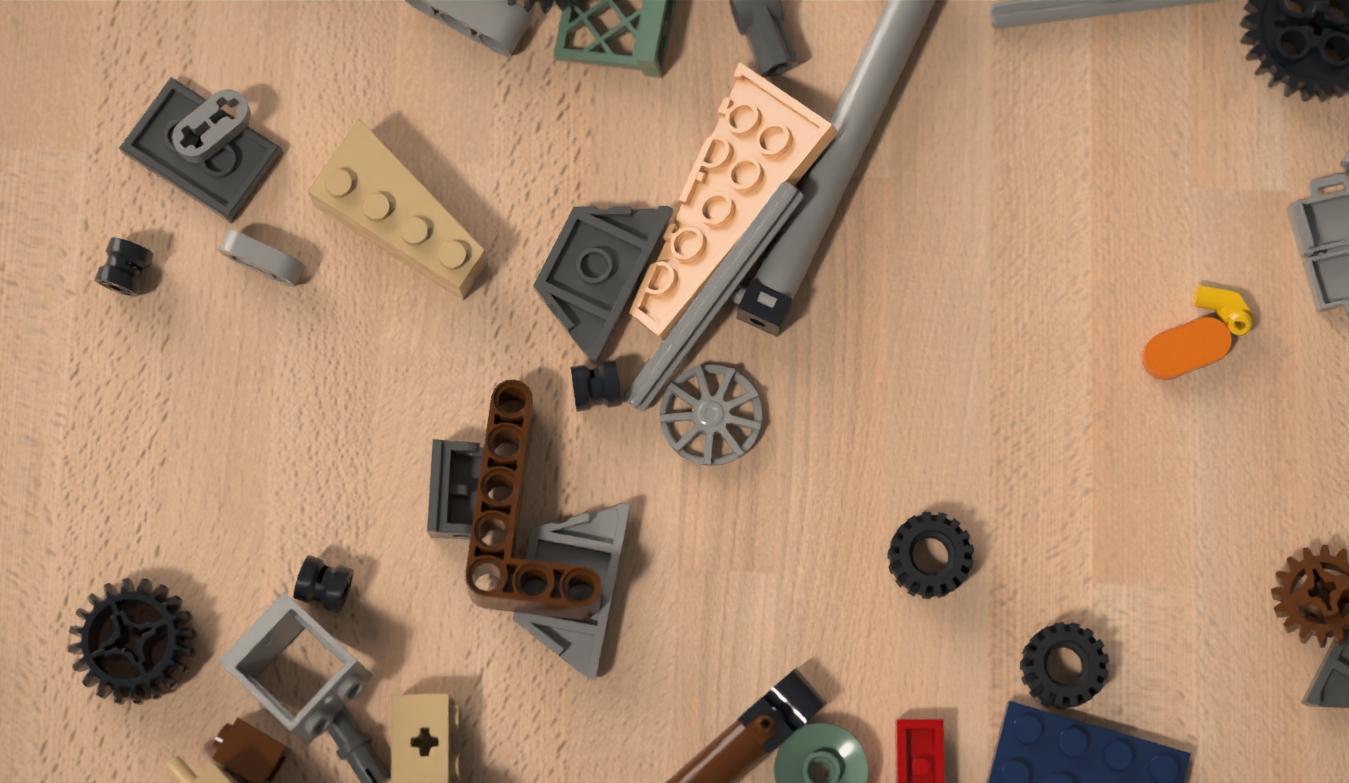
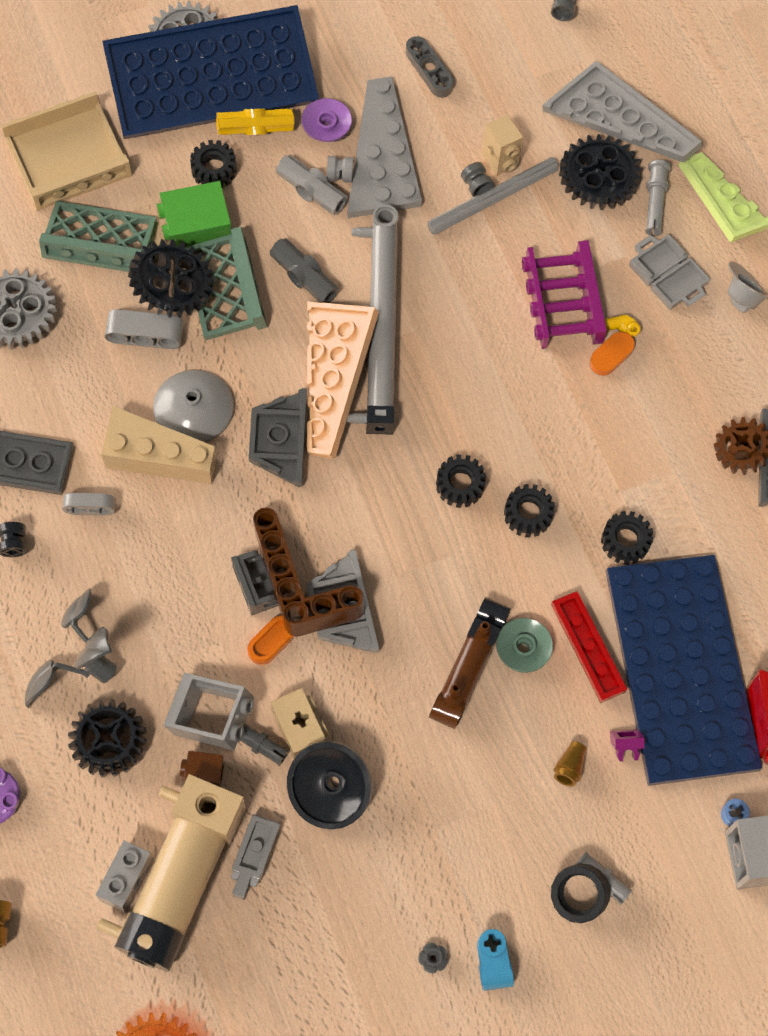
camera: 25 degrees left, 10 degrees down
light grey beam [172,89,251,163] -> none
black wheel [293,555,354,613] -> none
black wheel [571,361,622,412] -> none
light grey axle [624,181,804,412] -> none
light grey wheel [660,365,762,466] -> none
none -> dark grey plant [25,588,117,708]
none -> light grey dish [153,370,234,442]
none -> orange tile [247,616,295,665]
none -> black tyre [436,455,486,508]
none -> magenta fence [522,240,607,349]

